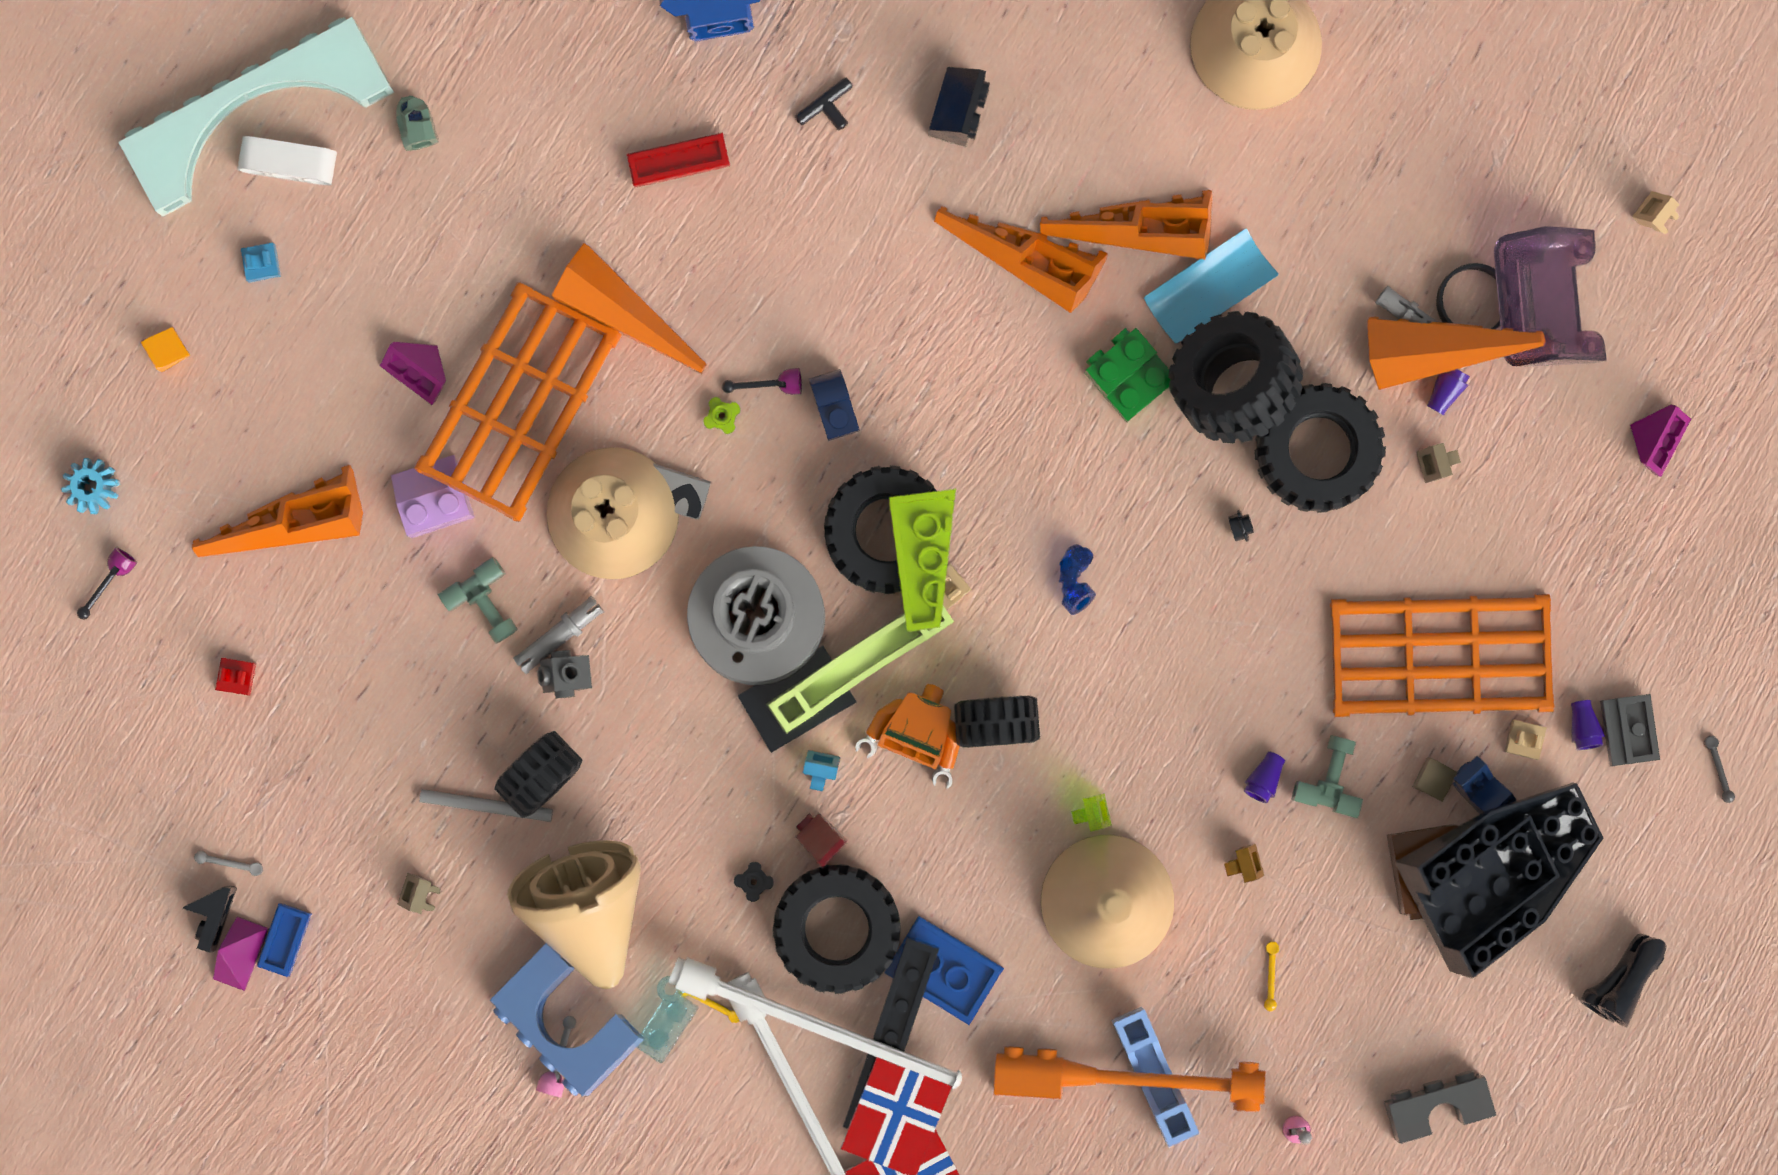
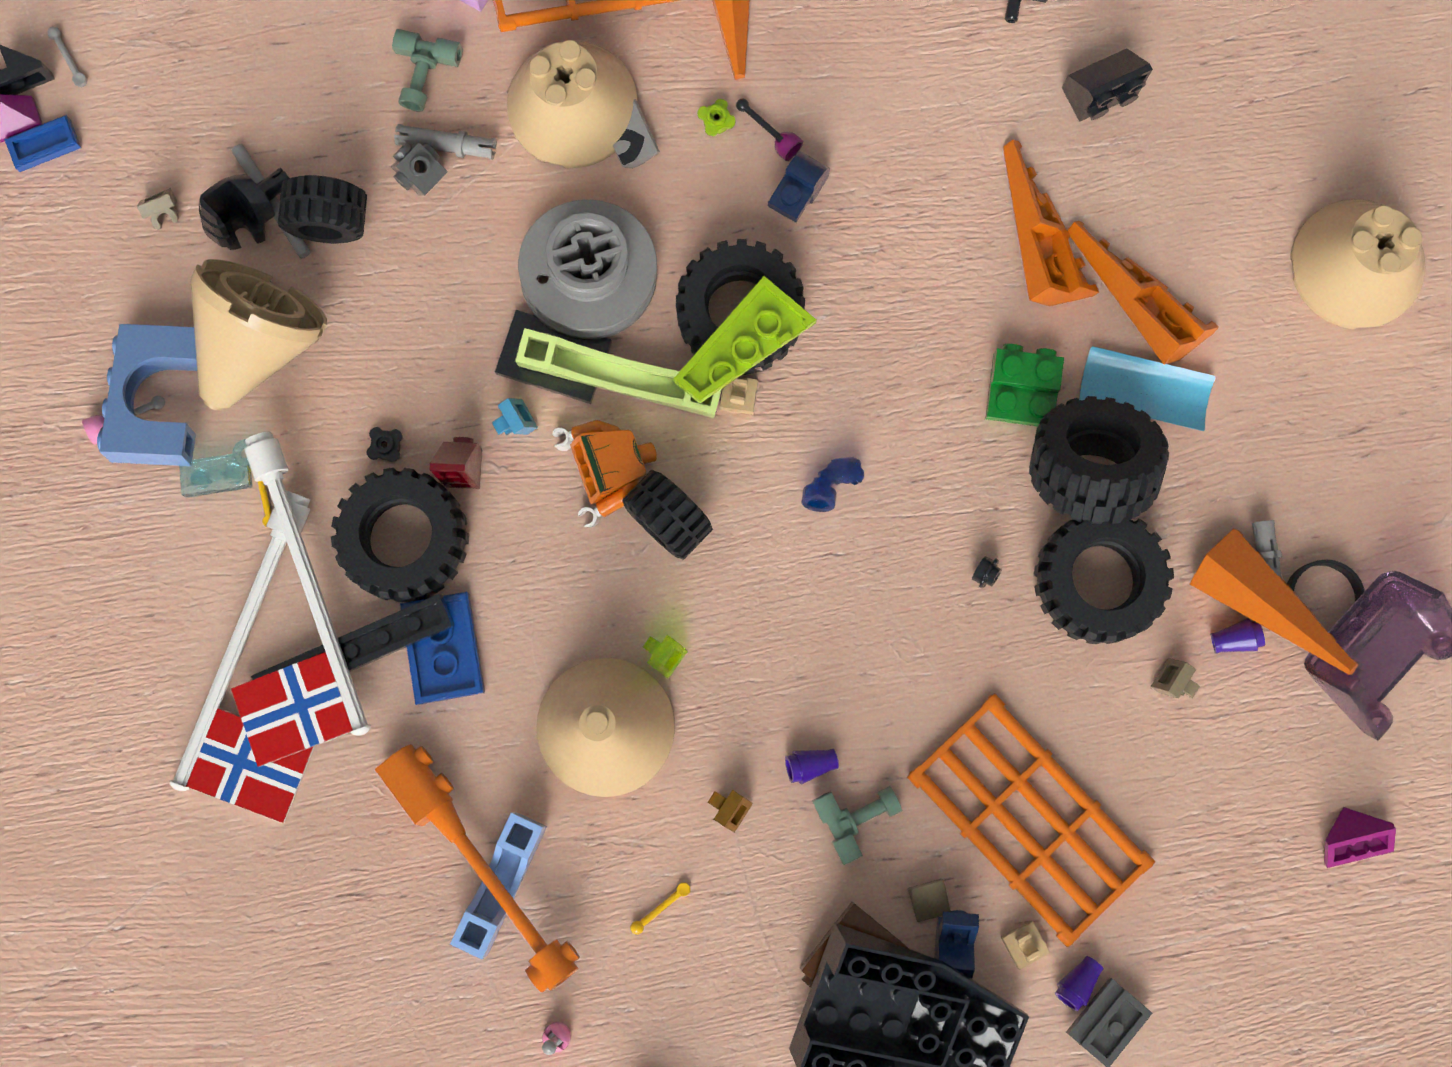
camera: 50 degrees right, 5 degrees down
none -> black piece [199,168,289,250]

